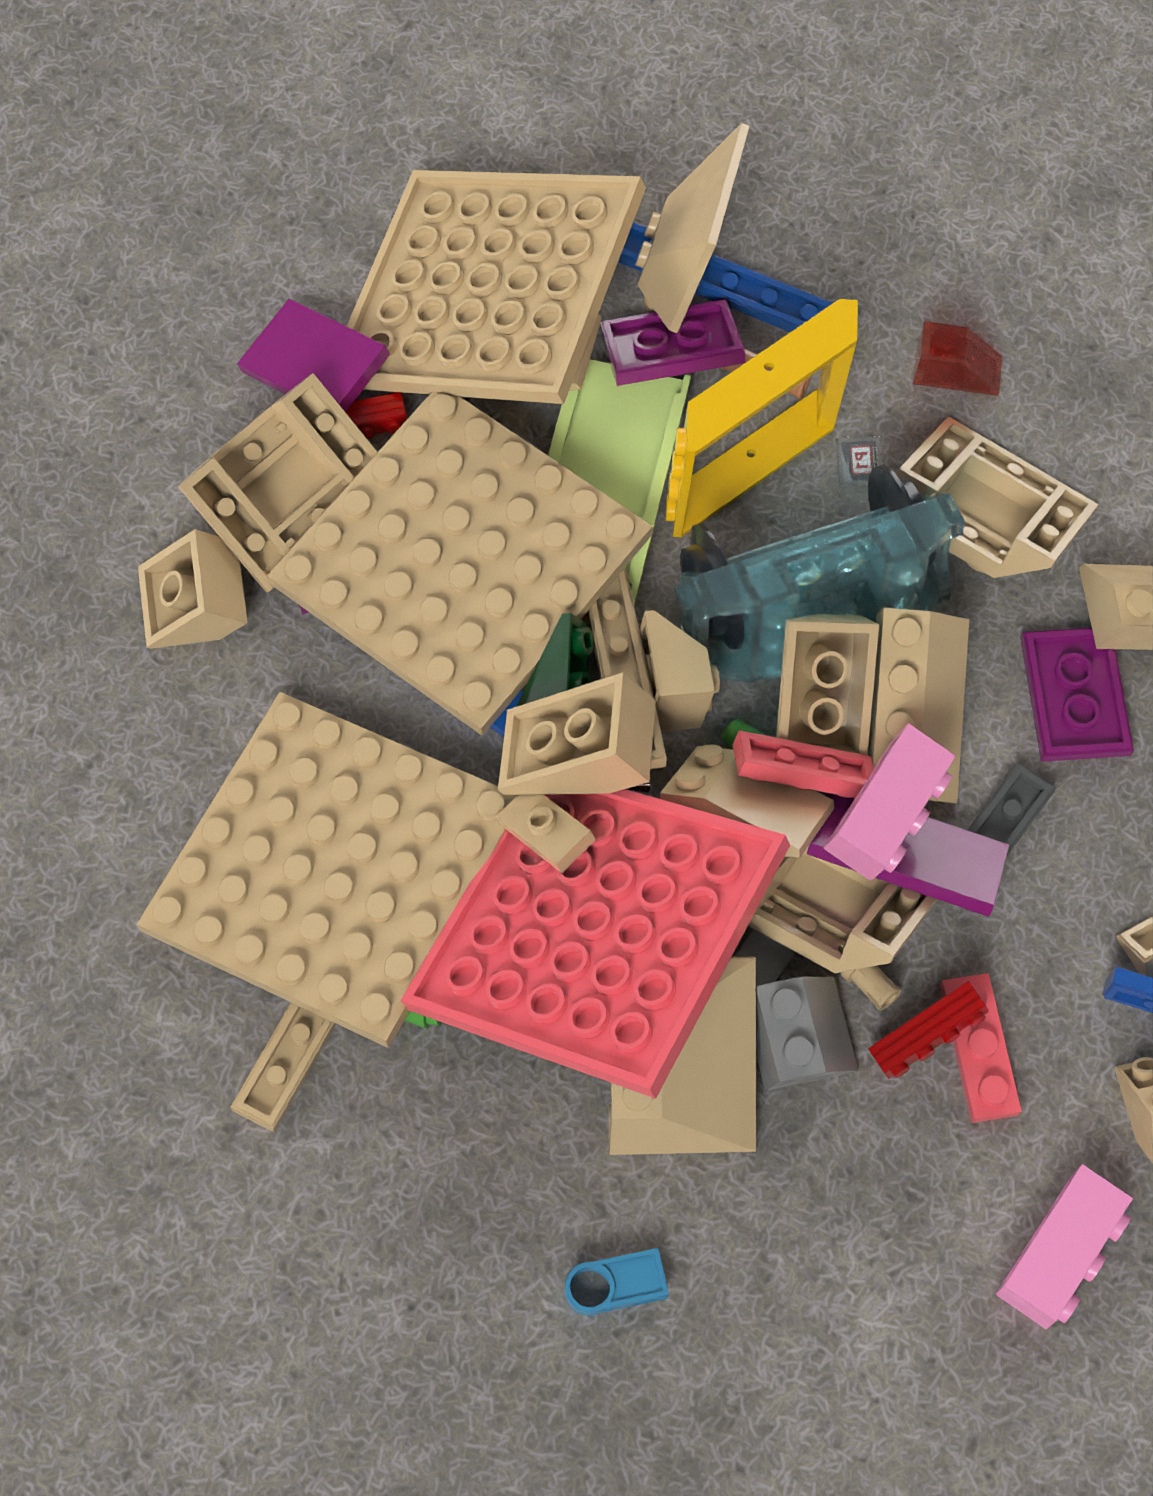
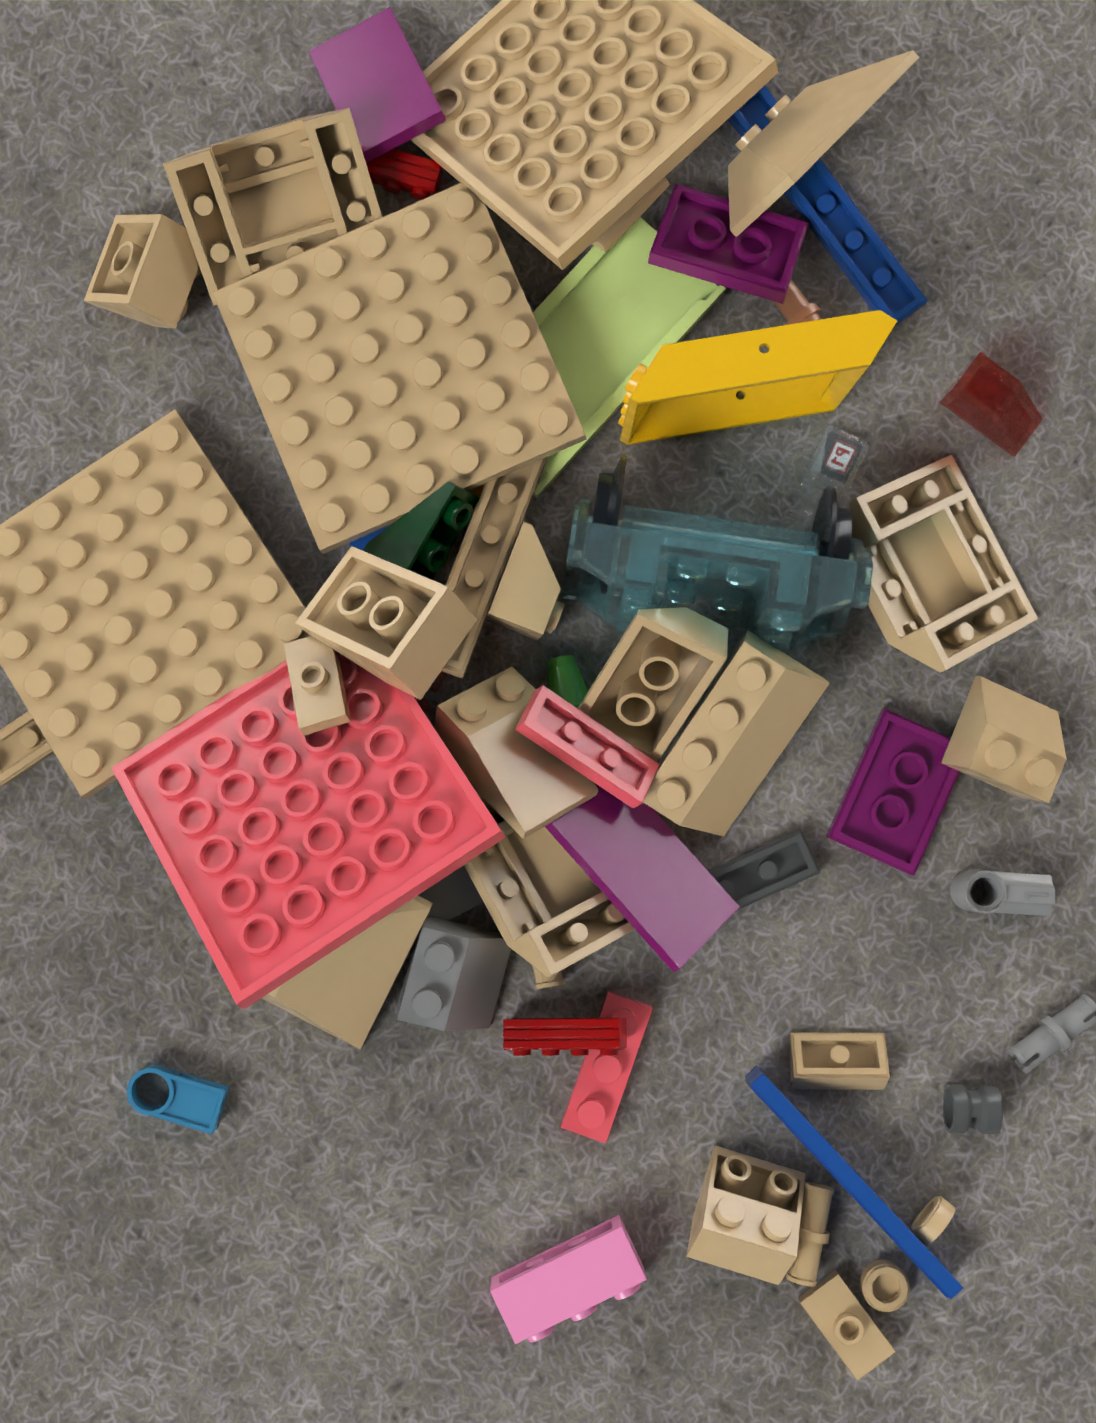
camera: 30 degrees right, 20 degrees up
bright pink brick [823,723,956,881] -> none

